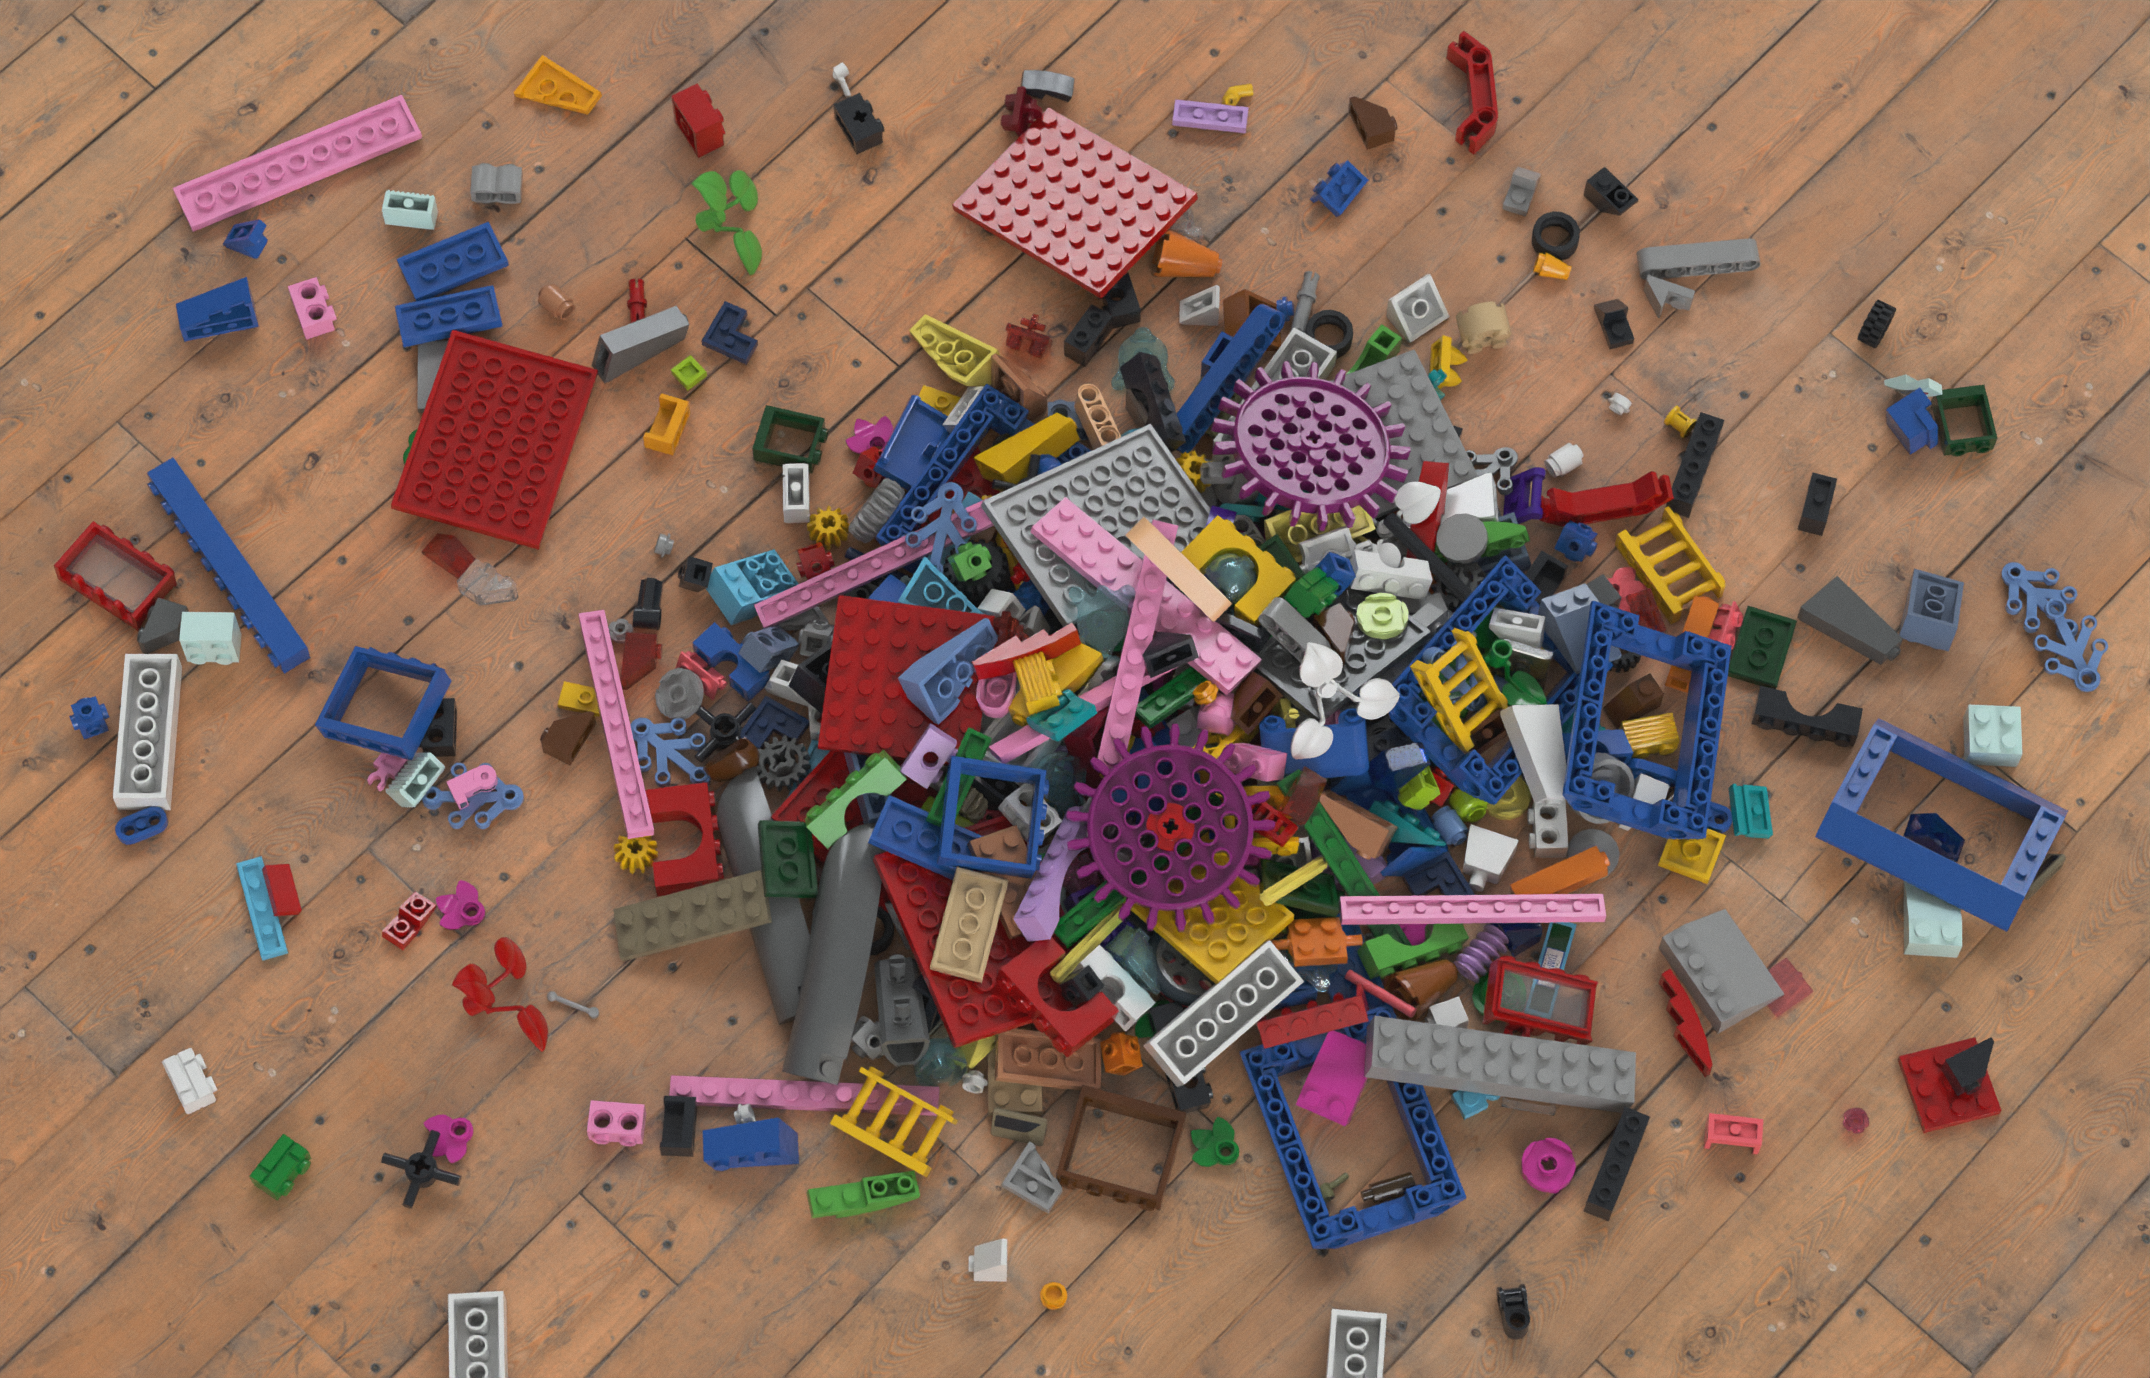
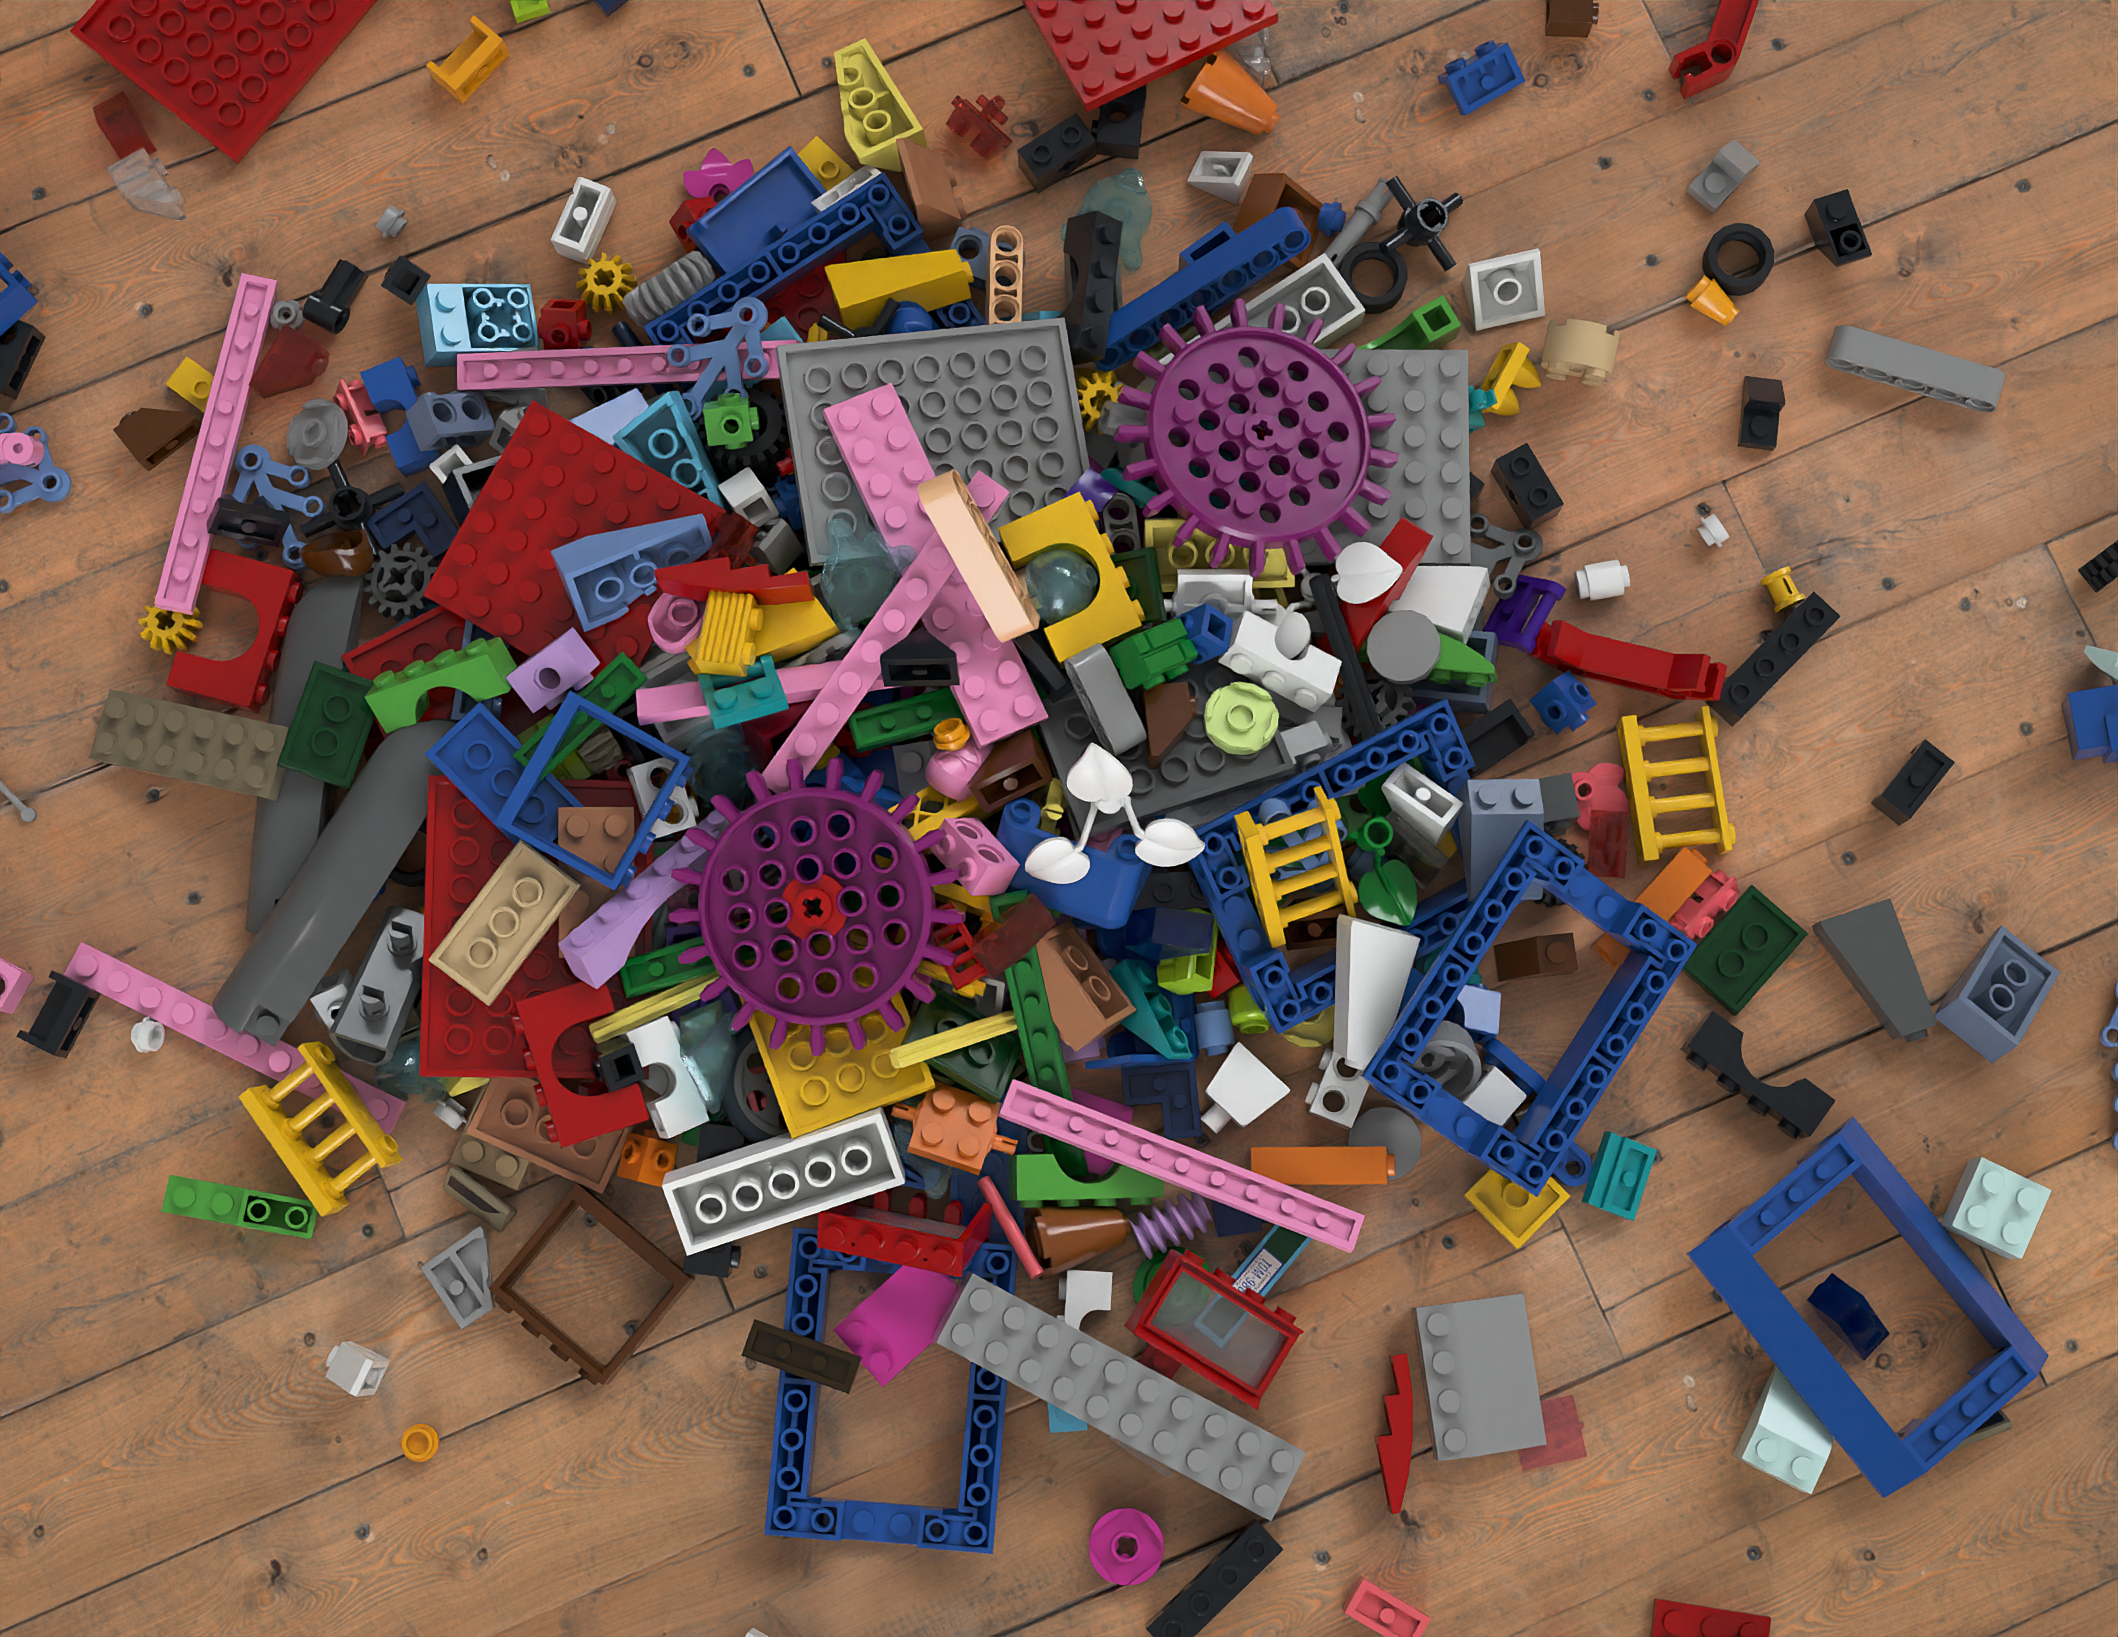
camera: 30 degrees right, 15 degrees up
blue wedge [703,1117,799,1171] -> none
dark green window [752,405,829,473] -> none
green plate [1191,1117,1239,1167] -> none
olive hand [1320,1172,1349,1203] -> none
dark brown cylinder [1360,1172,1416,1203] -> none
yellow brick [1620,712,1680,759] -> none
light grey slope [1644,275,1695,318] -> none
none -> black tile [206,493,290,547]
none -> dark brown tile [741,1319,862,1394]
none -> black bar [1379,175,1463,272]
none -> black brick [1490,443,1564,529]

